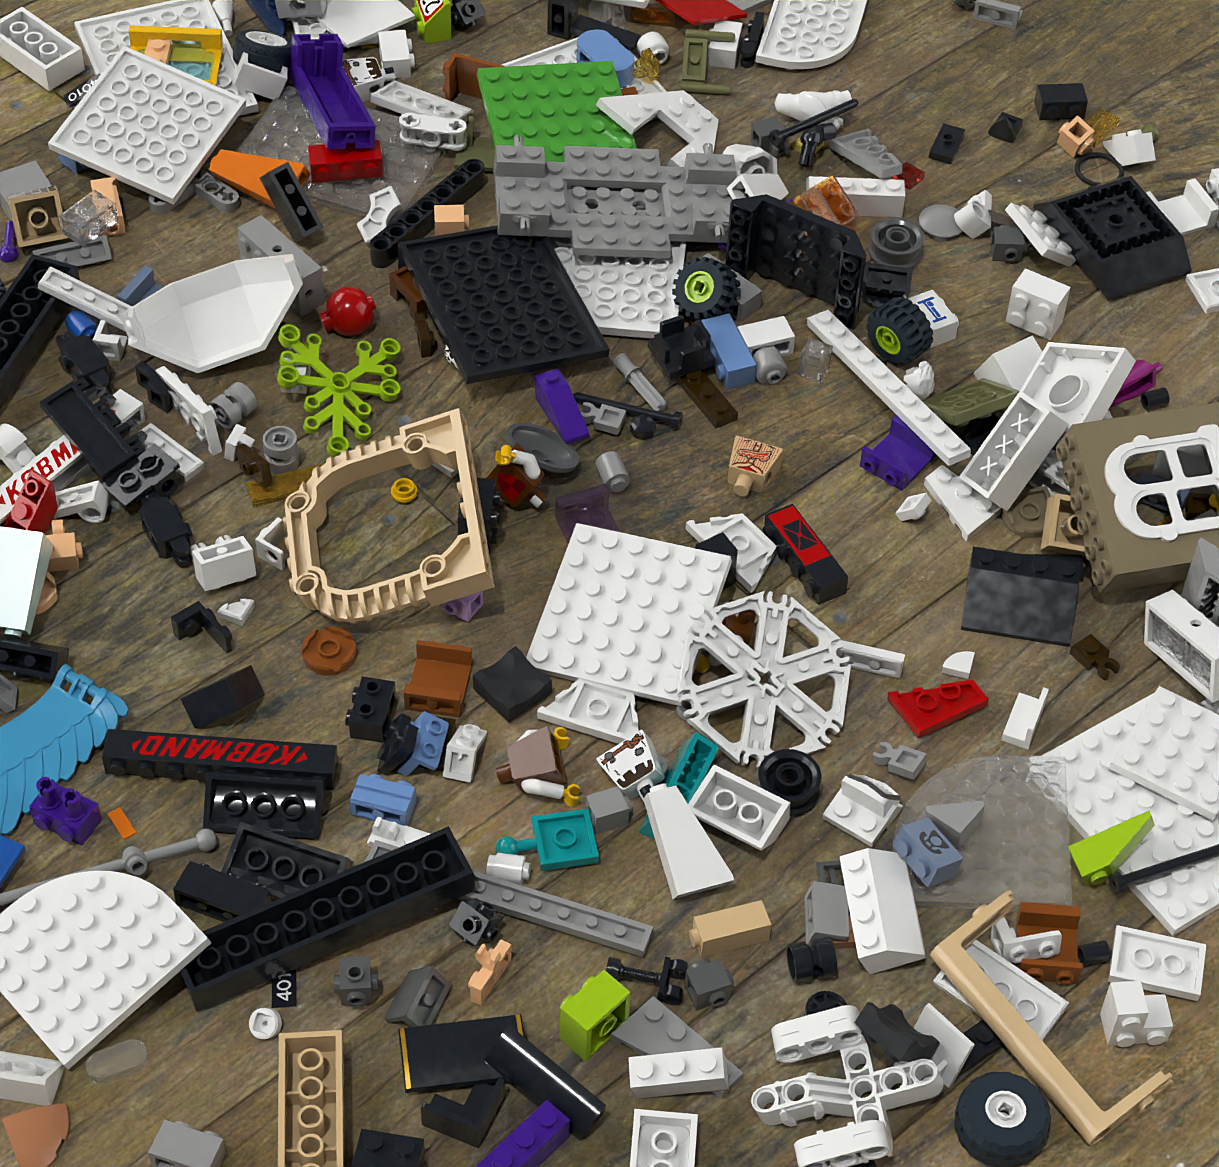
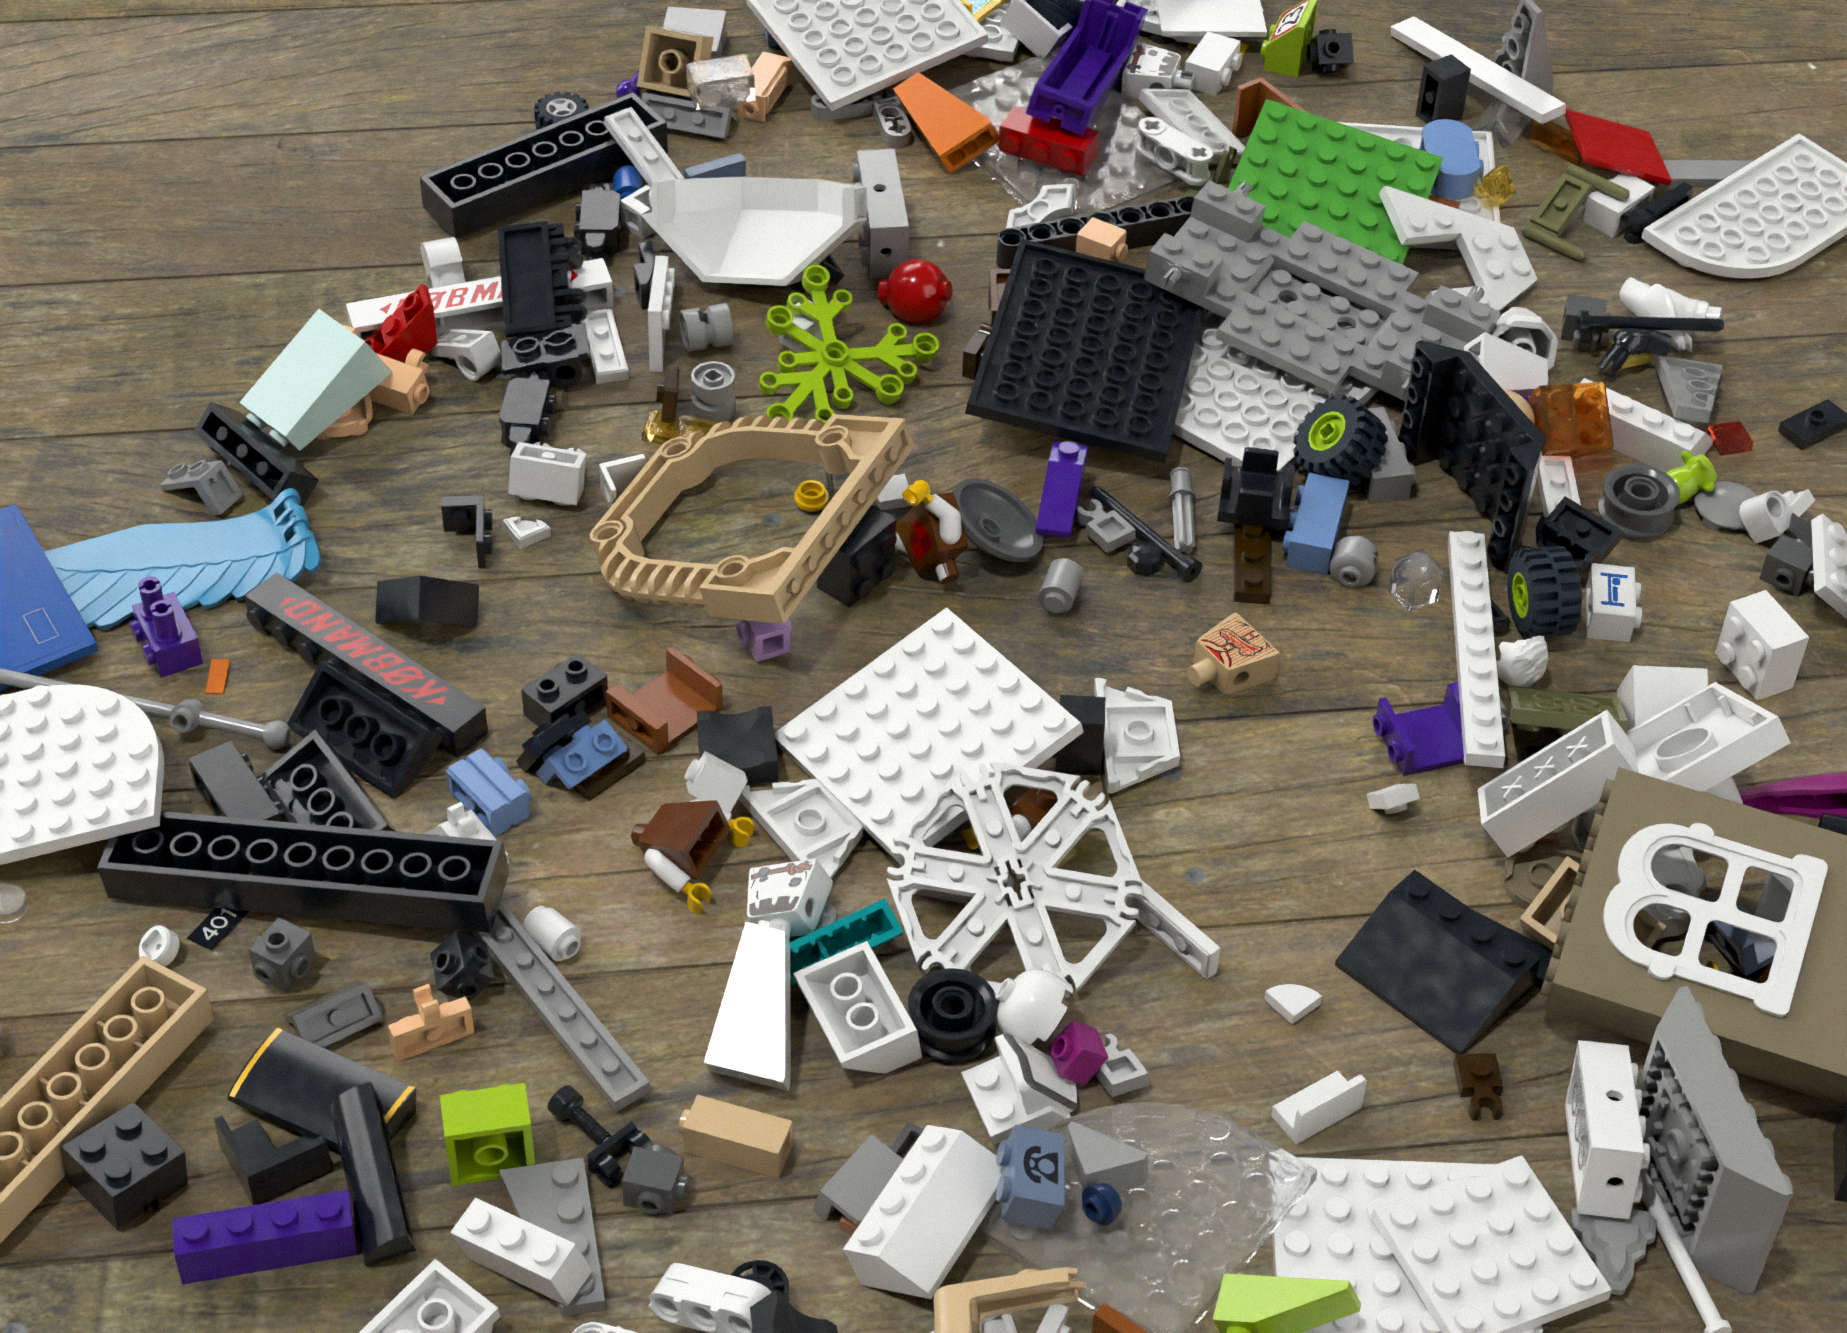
camera: 35 degrees right, 5 degrees down
white tile [224,424,255,462] -> none
black brick [260,162,323,243] -> none
dark orange tile [301,626,357,676] -> none
white bracket [443,724,487,783] -> none
teal plate [495,808,599,871] -> none
clear purple bracket [555,484,620,544] -> none
black tile [570,14,641,52] -> none
light grey brick [586,786,632,834] -> none
white head [636,32,670,66] -> none
white brick [737,316,795,357] -> none
black brick [762,504,848,605] -> none
black wheel [786,937,838,983] -> none
red wing [887,679,989,738] -> none
white wing [924,465,1002,542] -> none
none -> white brick [684,751,748,813]
none -> white cylinder [995,969,1073,1047]
none -> magenta plate [1048,1021,1109,1085]
none -> dark blue plate [1082,1183,1122,1226]
none -> lime animal [1665,451,1717,505]

